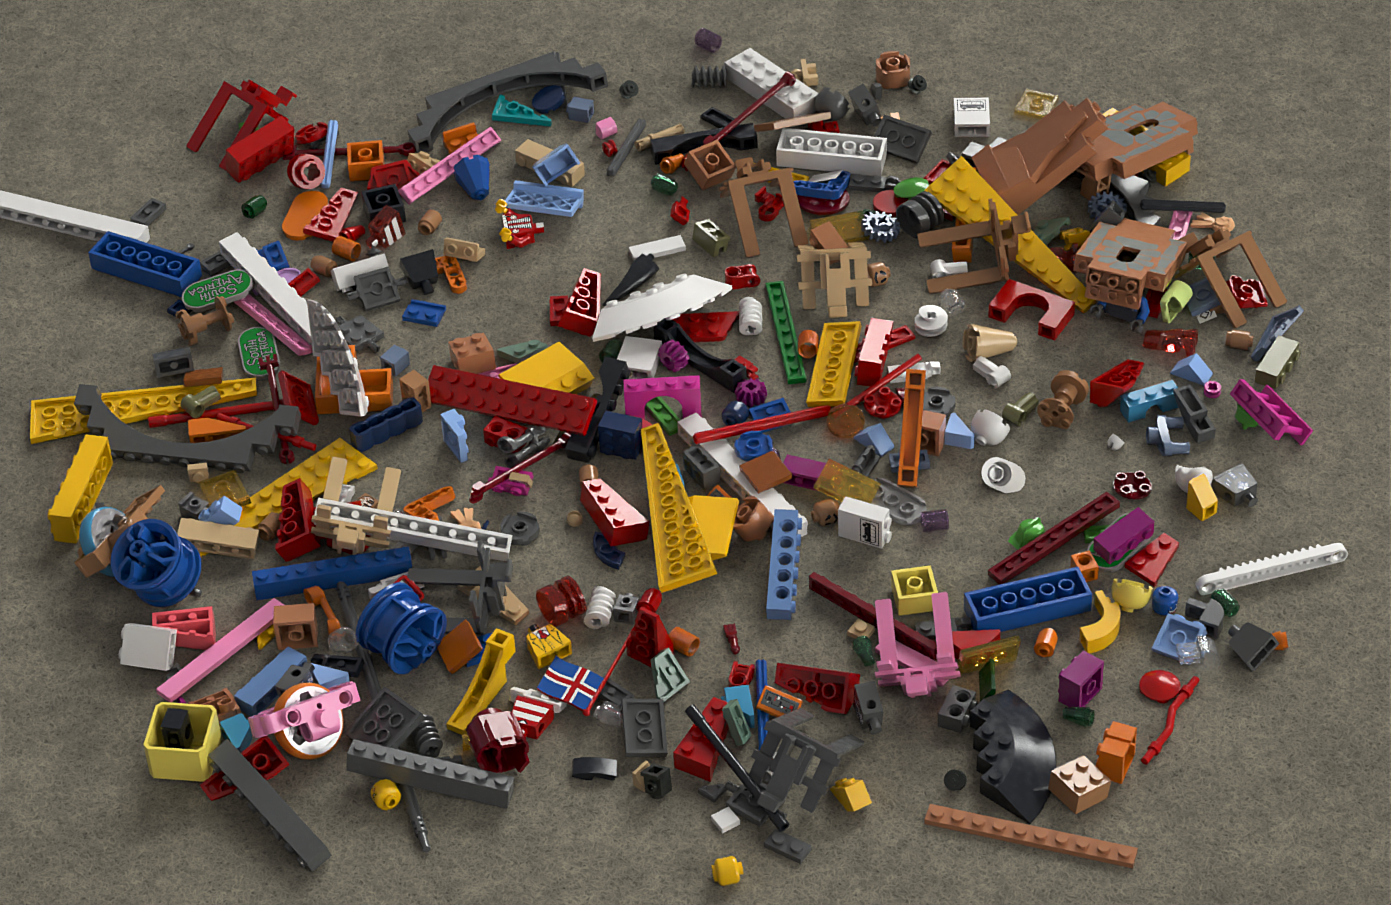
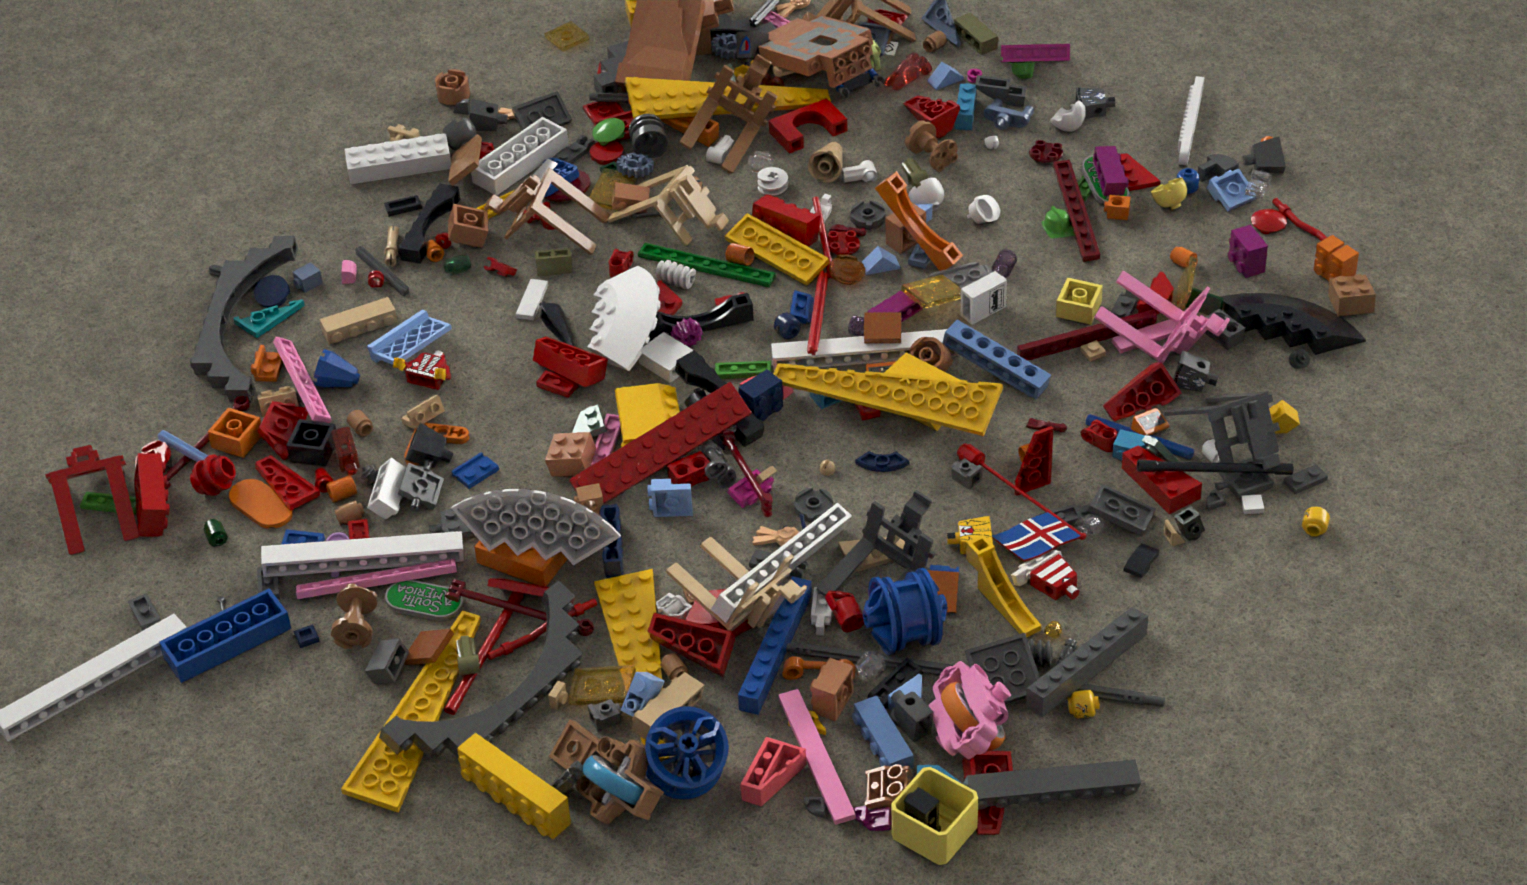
camera: 60 degrees left, 0 degrees up
white brick [119,623,177,671] -> none
tile [182,269,254,312] -> none
orange slope [188,418,246,443] -> none
orange beam [403,486,456,521] -> none
dark red piece [466,708,530,773] -> none
light blue piece [532,143,580,187] -> none
clear red wheel [536,575,587,627] -> none
medium nougat brick [579,464,599,489] -> none
red wedge [580,479,650,546] -> none
white piece [584,586,616,629] -> none
clear green brick [599,339,623,363] -> none
pearl dark grey wheel [619,80,638,99] -> none
dark pink arch [623,375,702,420] -> none
sand green wing [651,648,690,702] -> none
dark grey brick [683,444,720,490] -> none
dark grey piece [692,66,727,88] -> none
clear purple piece [695,28,722,53] -> none
dark red hinge [703,71,796,145] -> none
blue tile [734,431,773,462] -> none
magenta gear [735,378,767,408] -> none
medium nougat head [811,498,840,526] -> none
dark grey hinge [847,445,881,481] -> none
clear green cone [852,636,876,666] -> none
pearl dark grey wheel [908,75,927,94] -> none
nougat plate [924,804,1138,868] -> none
white brick [954,98,990,137] -> none
blue brick [964,567,1092,632] -> none
clear green cone [1062,707,1095,727] -> none
yellow arch [1079,590,1121,654] -> none
yellow slope [1186,473,1218,521] -> none
clear green brick [1211,588,1240,617] -> none

